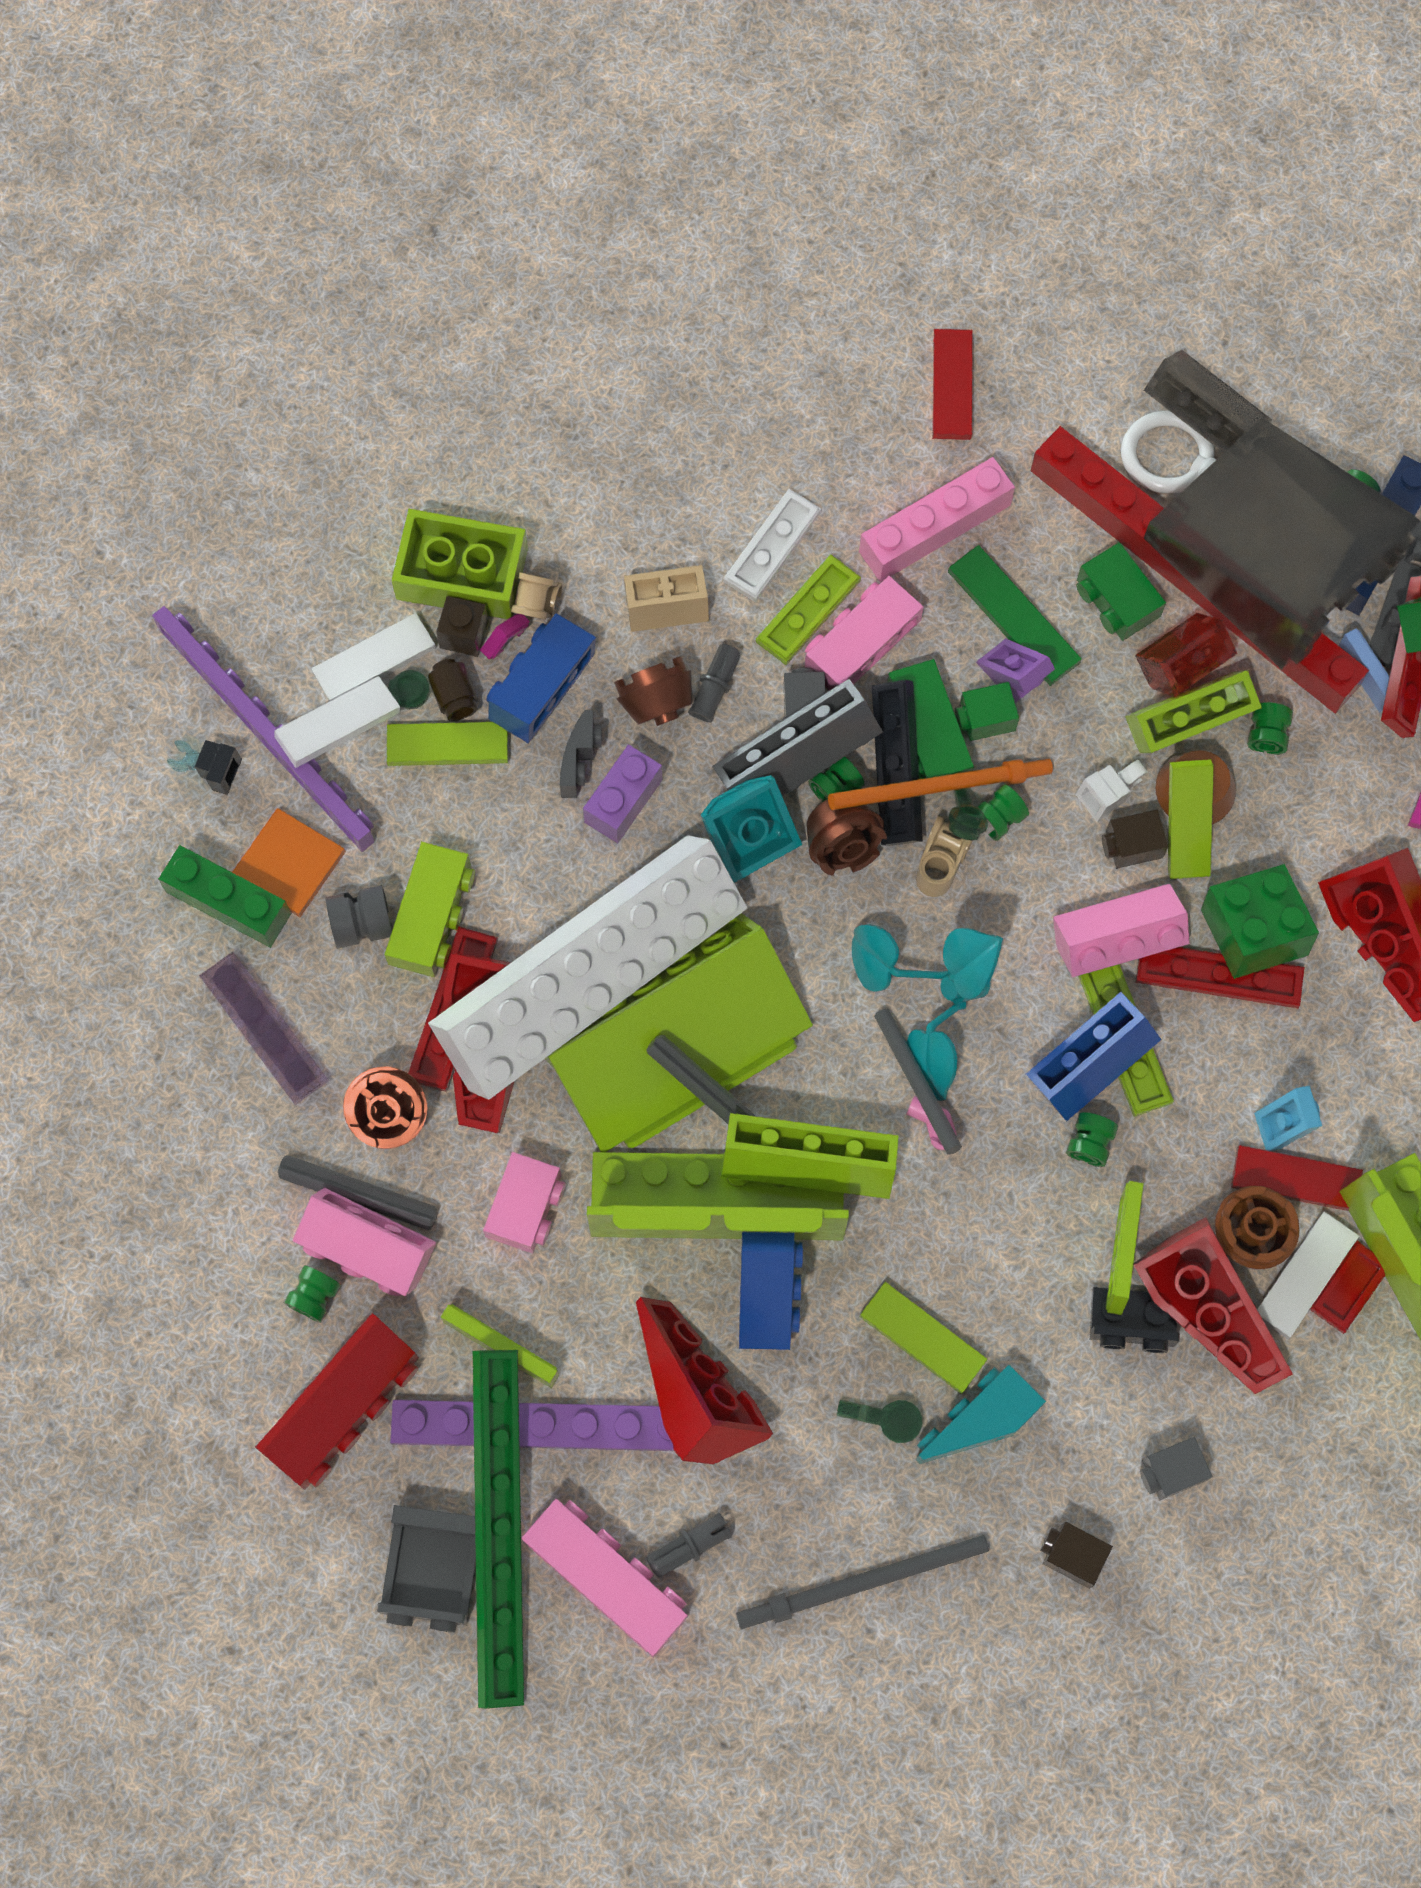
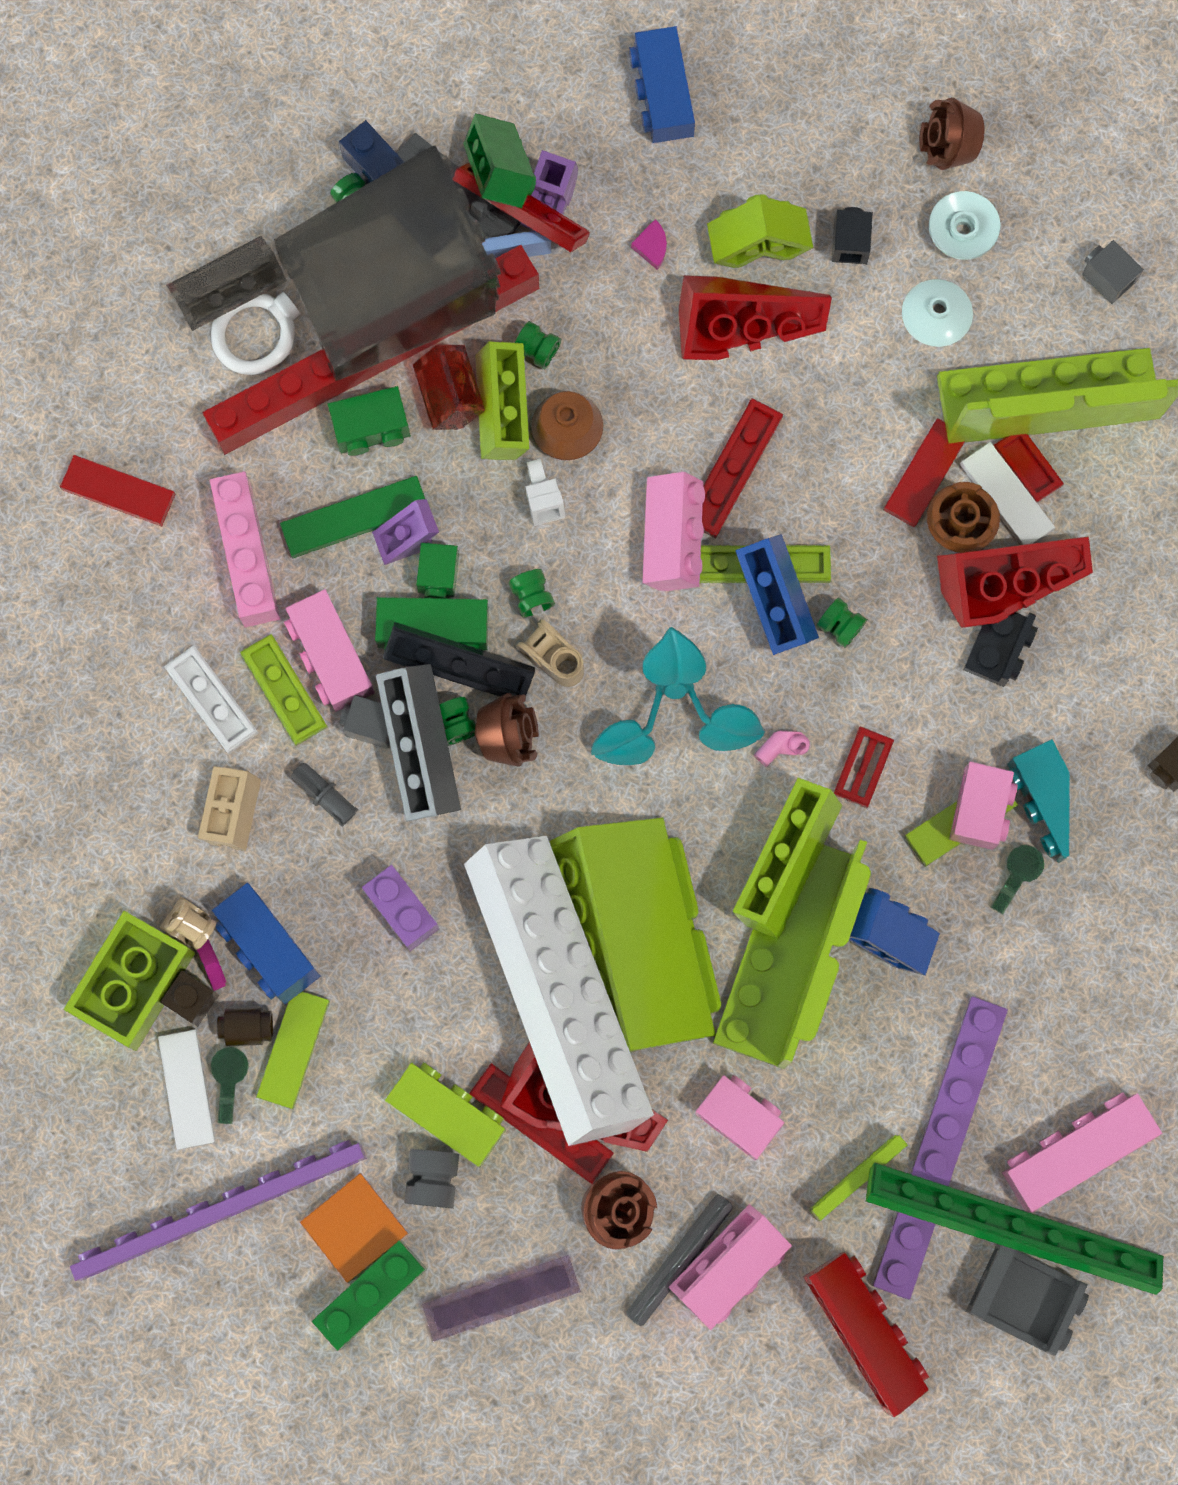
camera: 70 degrees left, 5 degrees up
black piece [167,740,242,795] -> none
white tile [274,676,400,768] -> none
green wheel [283,1265,341,1323] -> none
dark grey slope [560,710,602,798] -> none
copper cone [614,656,692,726] -> none
red wedge [636,1297,773,1465] -> none
dark grey axle [646,1035,755,1124] -> none
dark grey axle [646,1512,732,1577] -> none
teal slope [700,775,803,883] -> none
dark grey bar [736,1535,989,1630] -> none
orange bar [828,759,1053,810] -> none
dark grey bar [874,1009,962,1155] -> none
clear green plate [948,788,989,840] -> none
dark brown brick [1102,809,1168,869] -> none
lime tile [1105,1181,1144,1315] -> none
dark grey brick [1140,1436,1213,1501] -> none
lime tile [1168,759,1214,879] -> none
green brick [1201,864,1319,979] -> none
medium azure hinge [1254,1086,1322,1151] -> none
none -> red tile [834,726,894,809]
none -> bright pink brick [949,762,1018,850]

